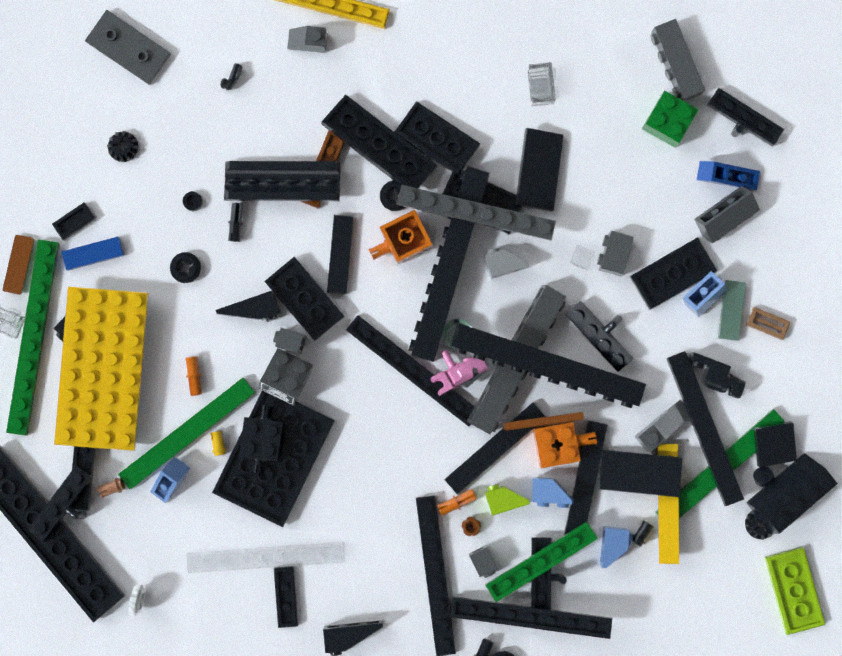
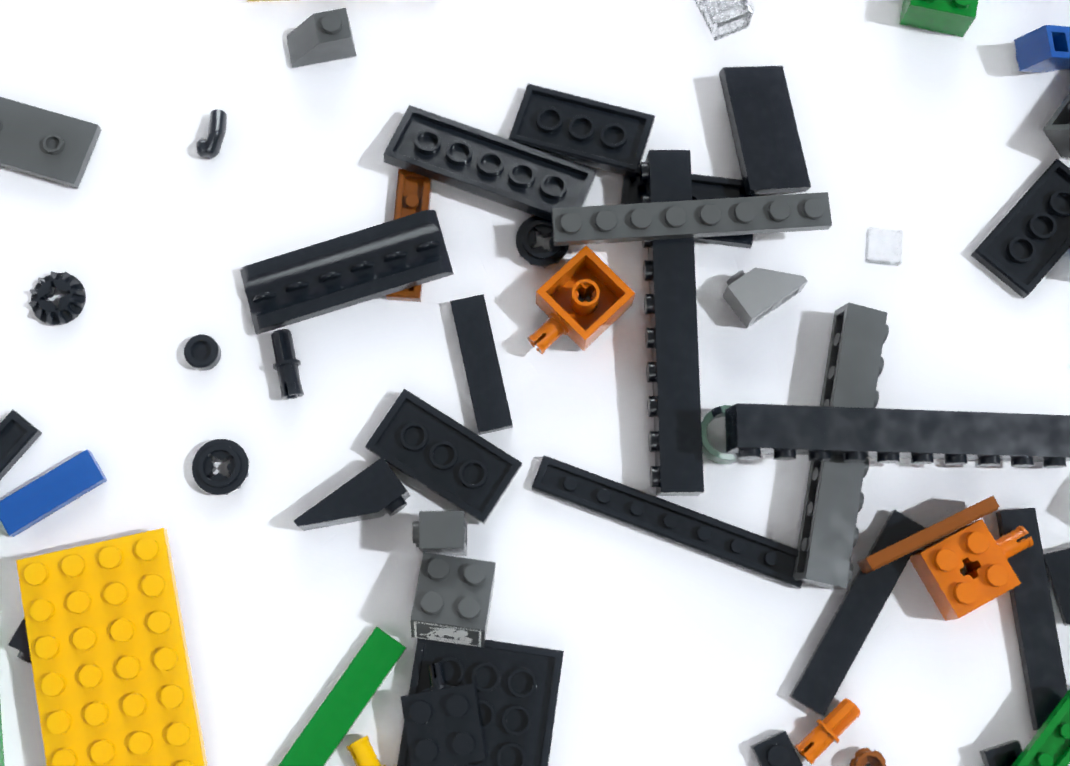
camera: 20 degrees left, 10 degrees down
orange axle [185,356,202,396] -> none
bright pink piece [431,350,488,396] -> none
lime slope [484,484,530,516] -> none
medium blue slope [532,478,574,508] -> none
black plate [565,300,634,372] -> none
dark grey brick [597,231,634,276] -> none

